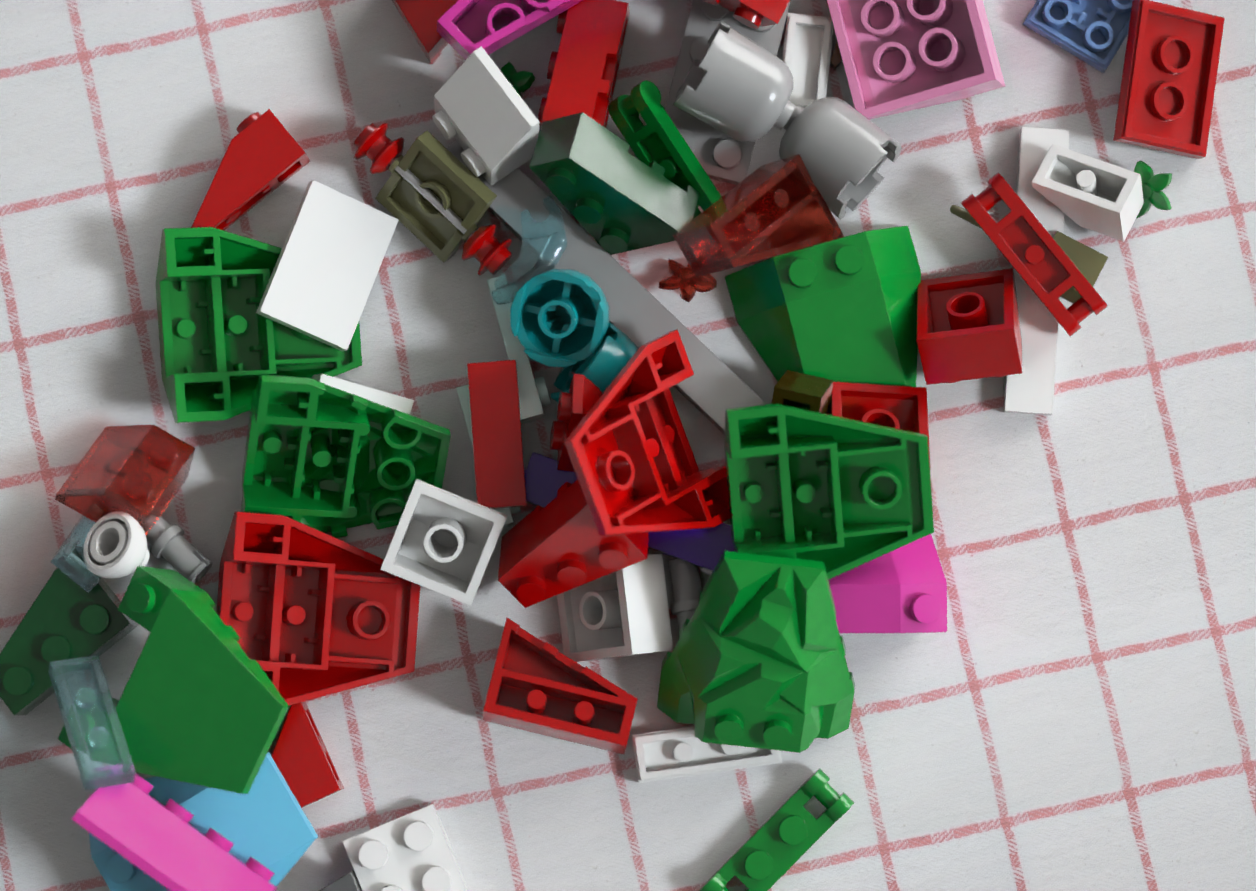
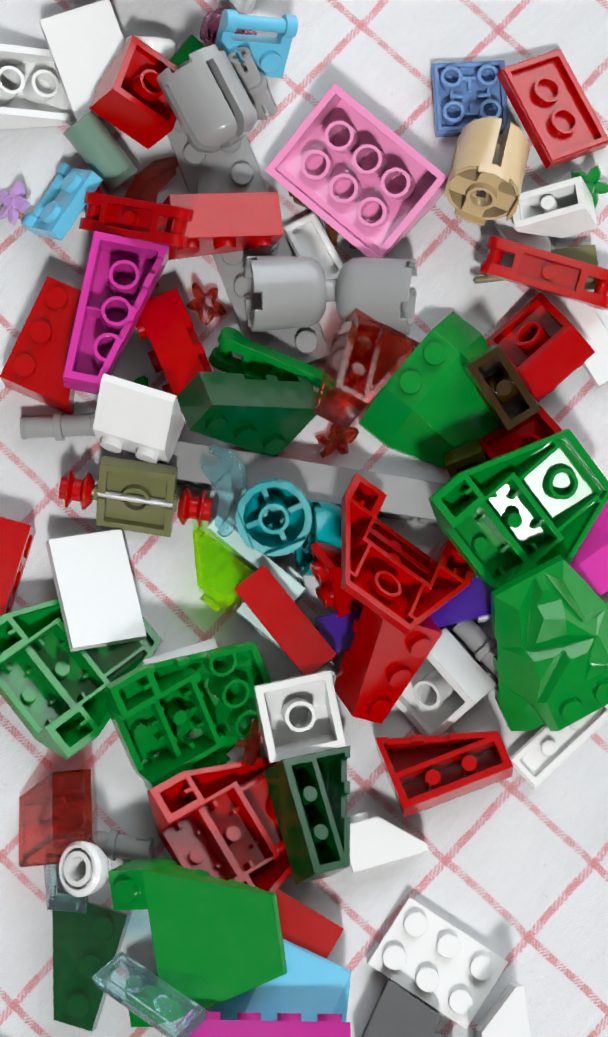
camera: 35 degrees left, 5 degrees down
none -> light grey pin [20,411,95,441]
none -> clear red plant [186,282,227,326]
none -> clear neon green slope [192,526,254,614]
none -> clear red plant [237,719,262,765]
none -> dark green wedge [264,746,350,885]
none -> white slope [350,812,429,873]
none -> tan cylinder [444,116,530,226]
none -> dark brown brick [461,345,540,431]

